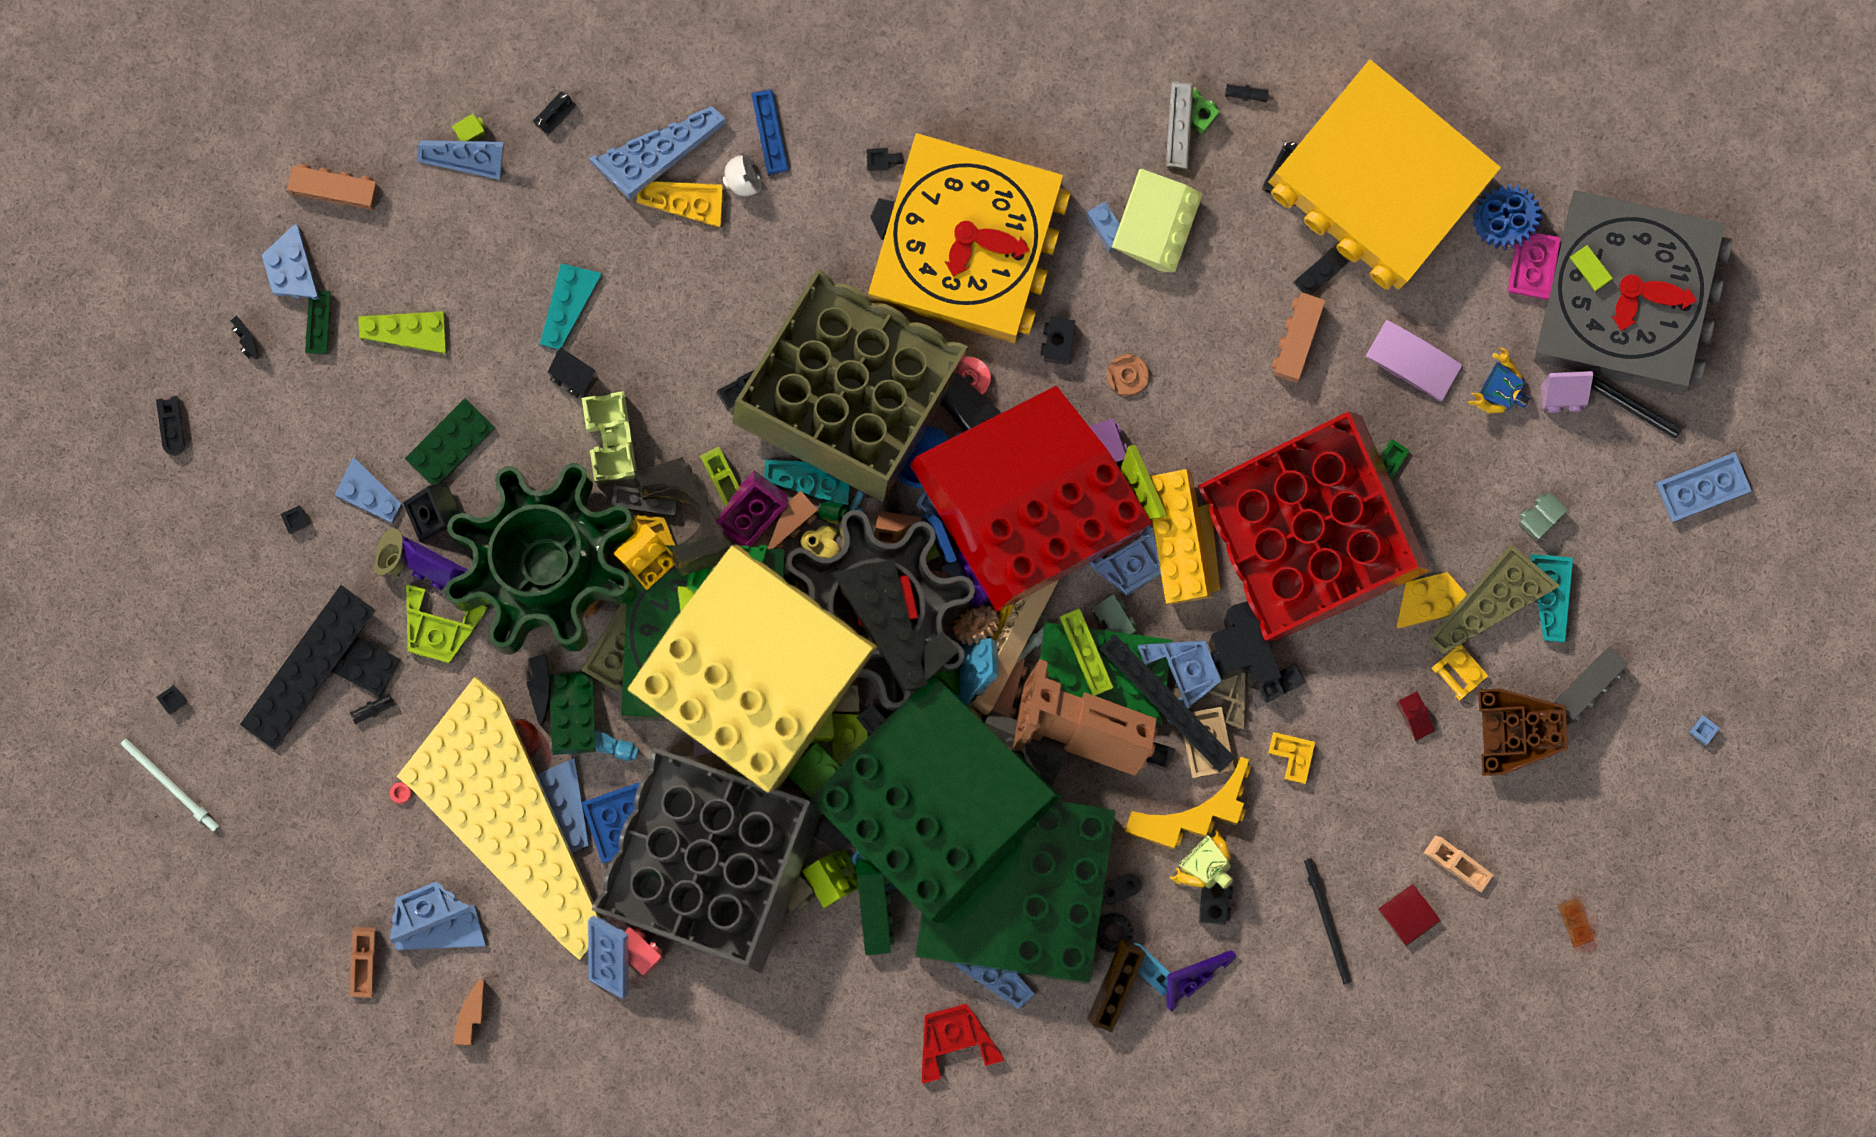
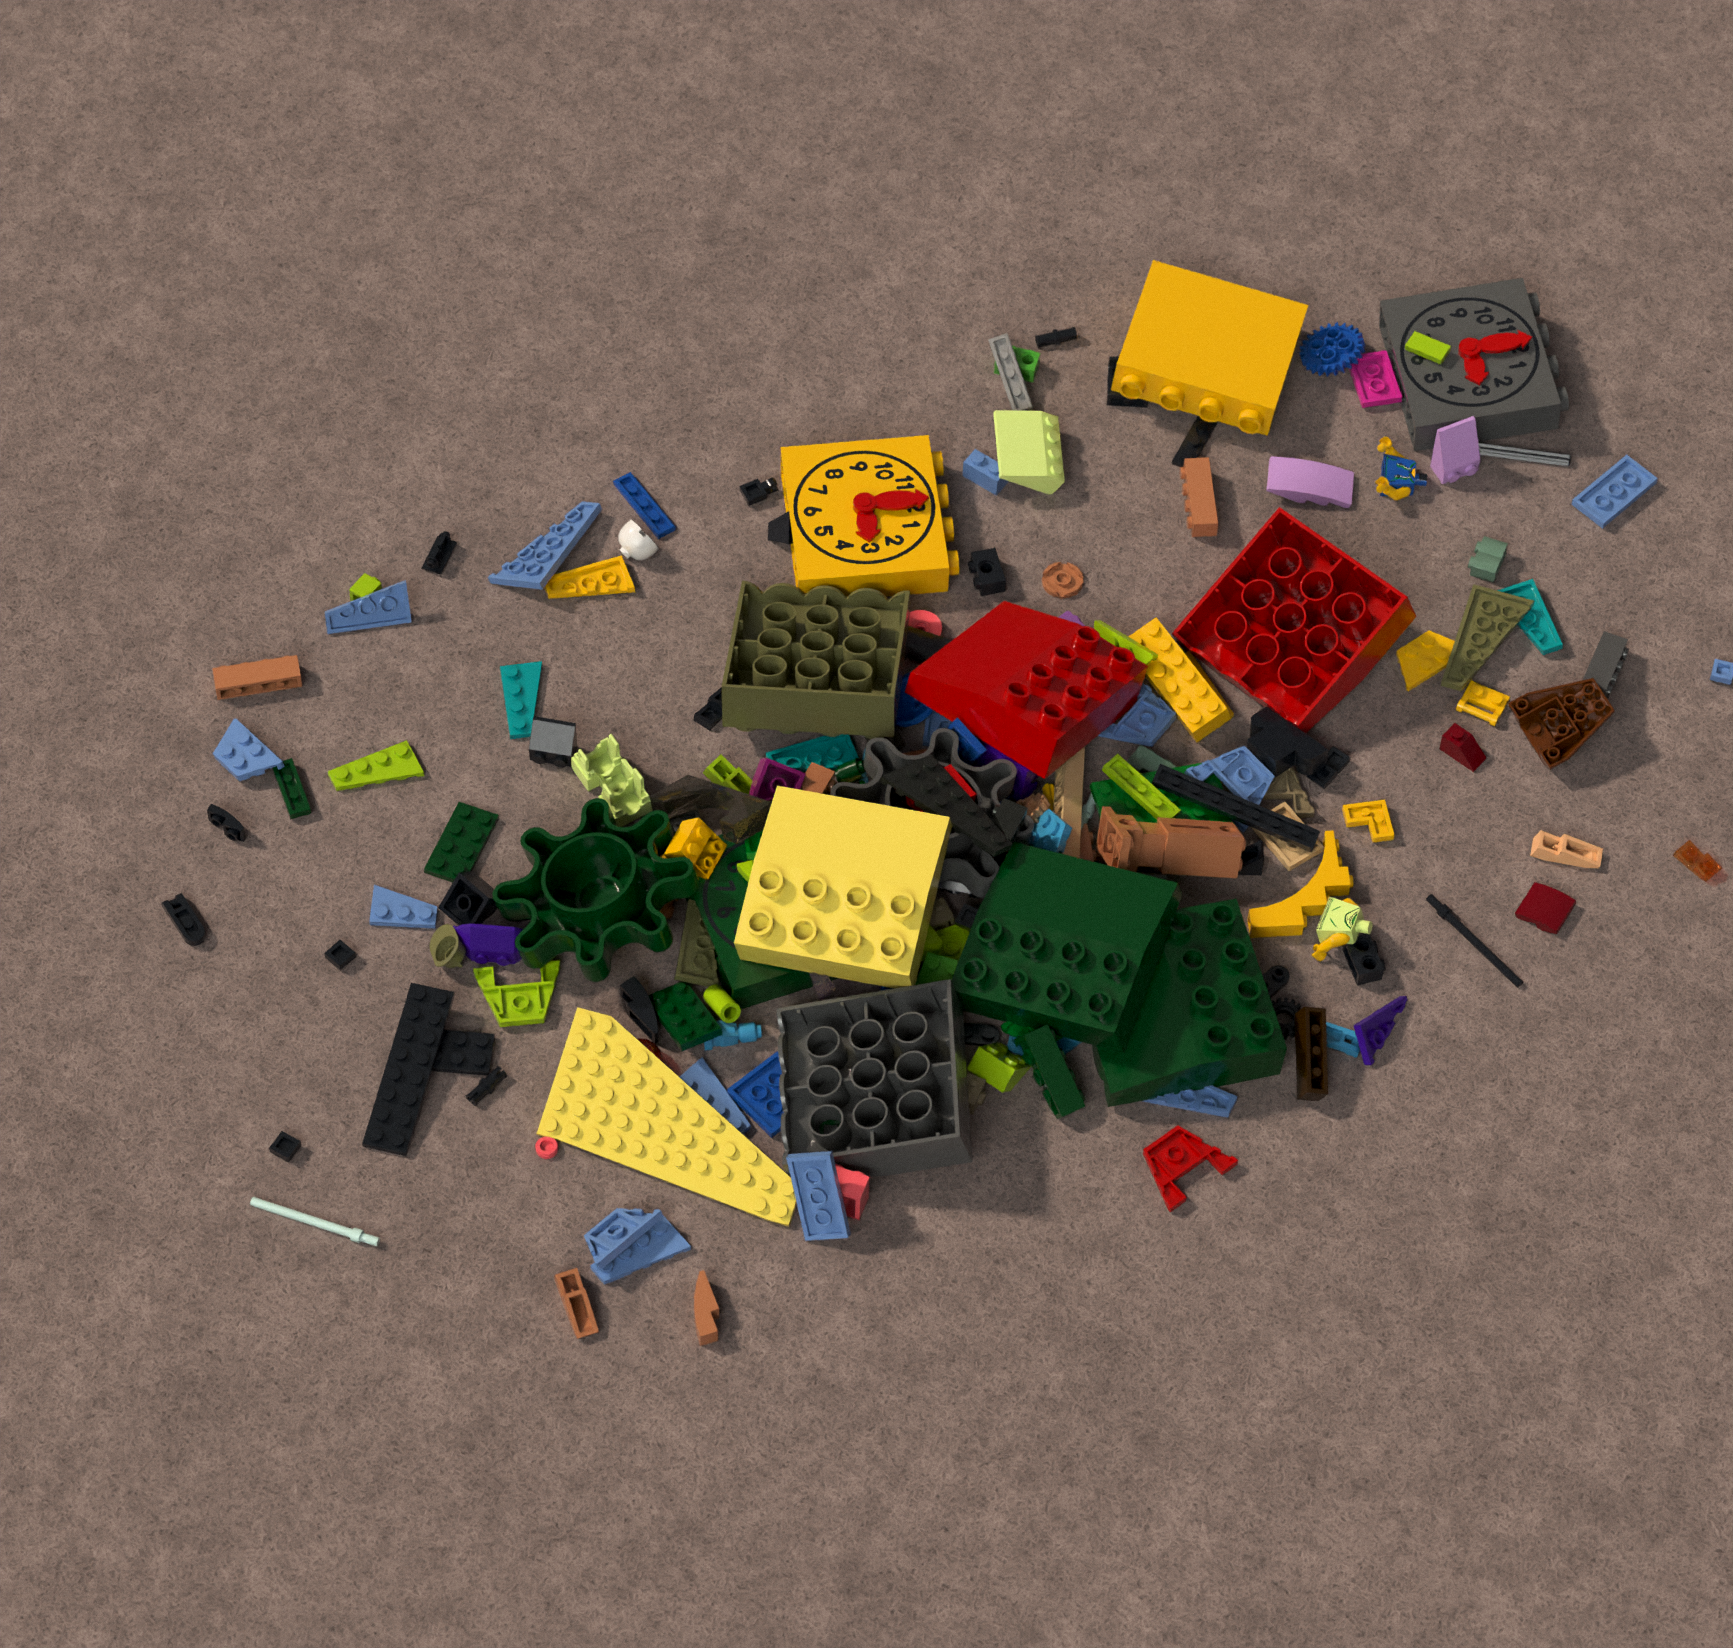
camera: 20 degrees left, 25 degrees down
none -> lime brick [704,984,741,1023]

